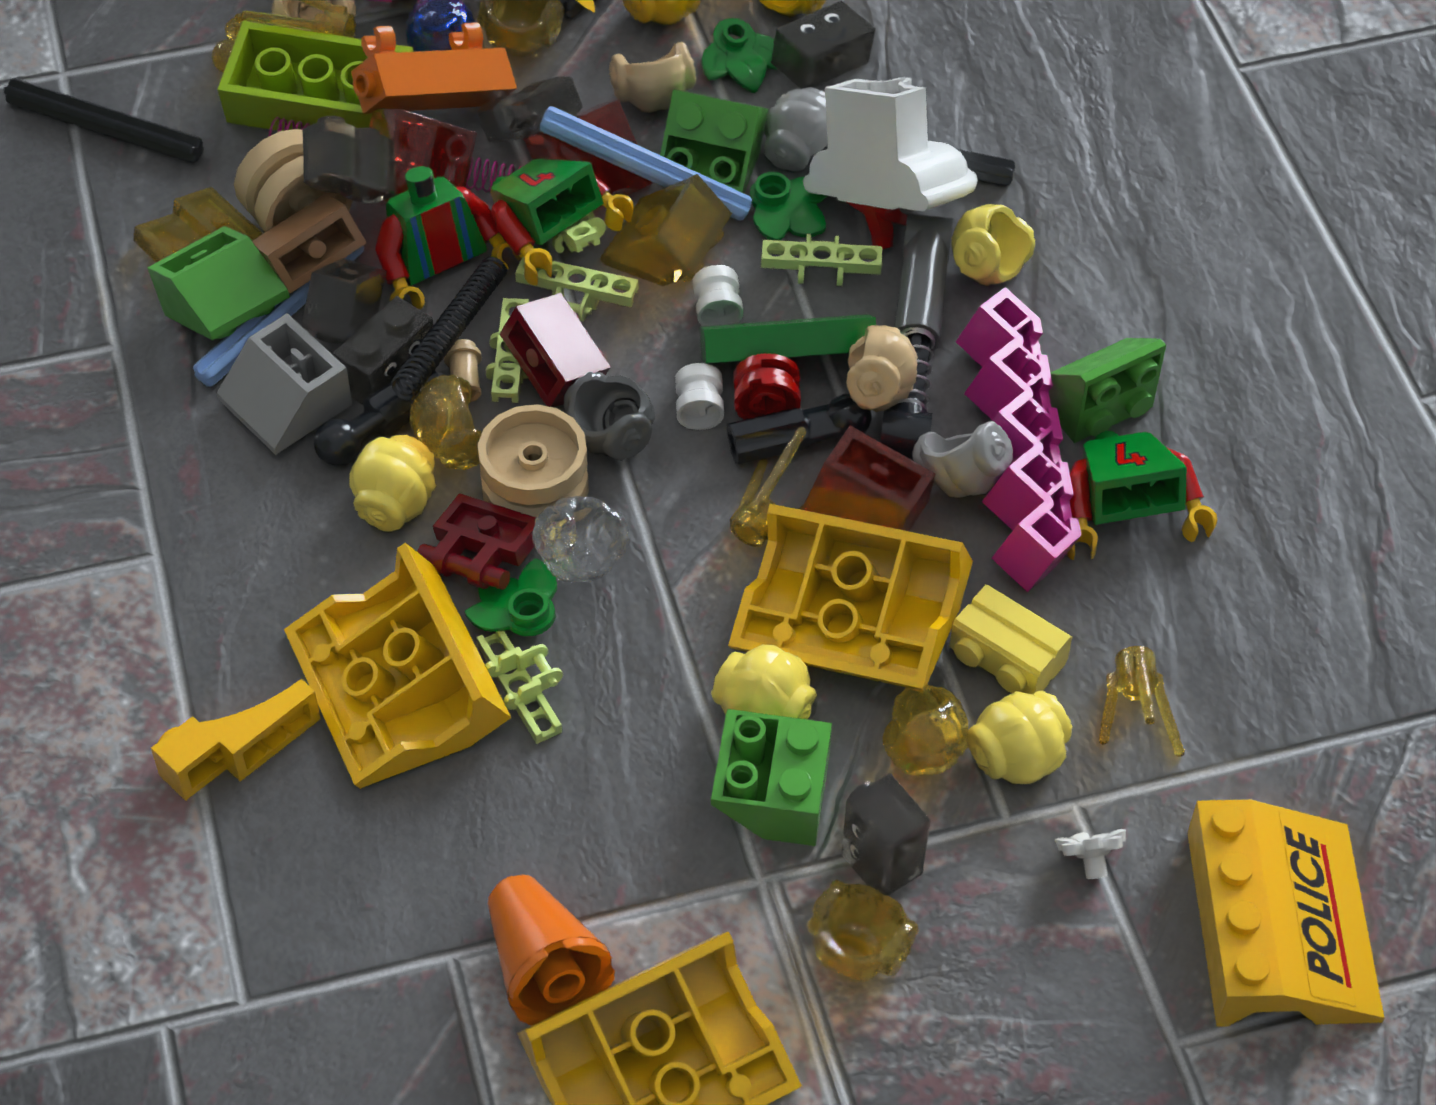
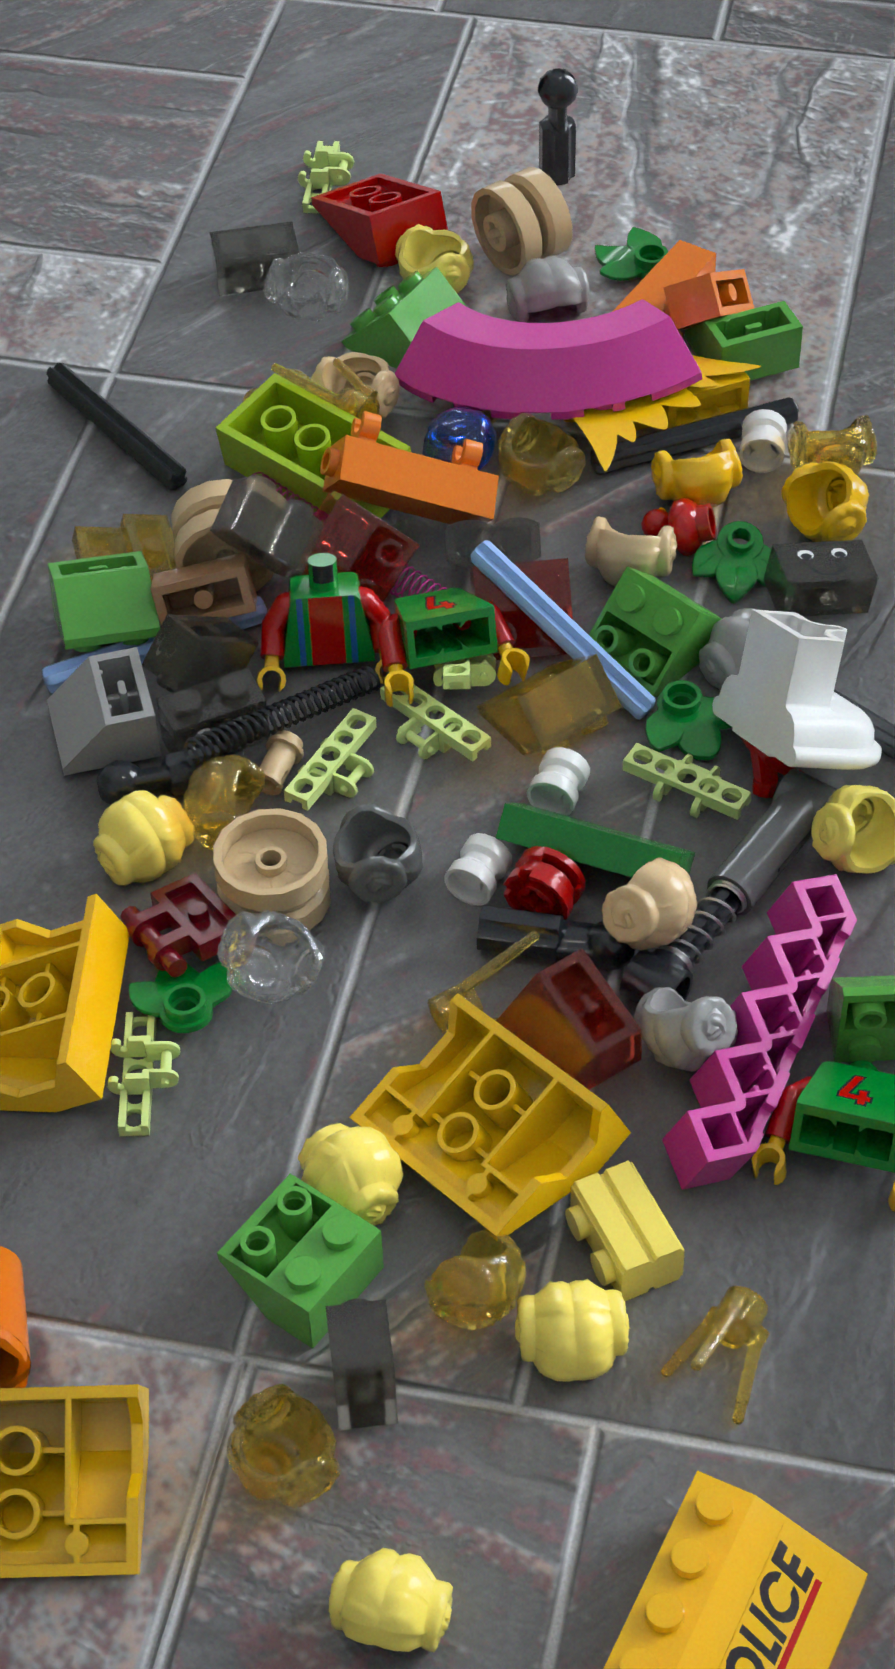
camera: 30 degrees right, 5 degrees down
brick [499,293,611,408] -> none
white plant [1055,829,1126,879] -> none
none -> light yellow hair [329,1548,453,1652]
none -> red animal [641,498,717,556]

